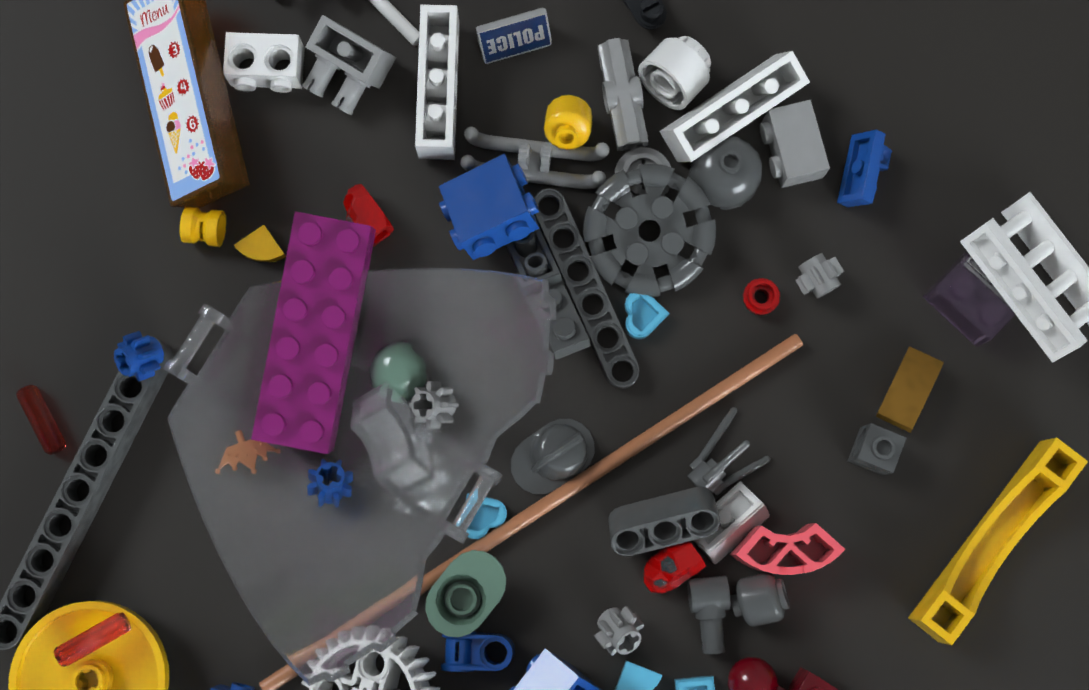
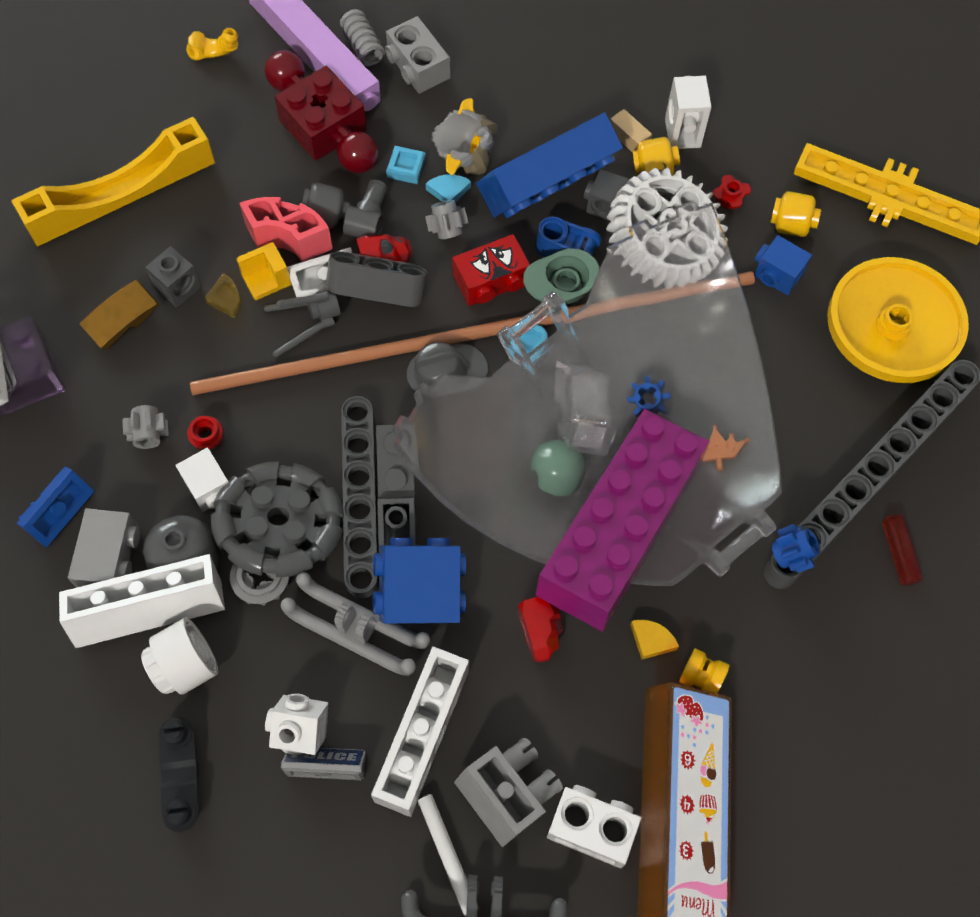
camera: 160 degrees left, 15 degrees down
clear red axle [53,612,131,667] -> none
light grey gear [409,381,459,429] -> none
yellow head [544,95,592,150] -> none
light grey piece [598,38,648,152] -> none
medium azure tile [625,293,670,339] -> none
none -> white brick [175,447,229,512]
none -> clear yellow tile [205,273,240,318]
none -> yellow panel [237,242,291,300]
none -> white brick [265,694,329,755]
none -> red brick [452,234,530,306]

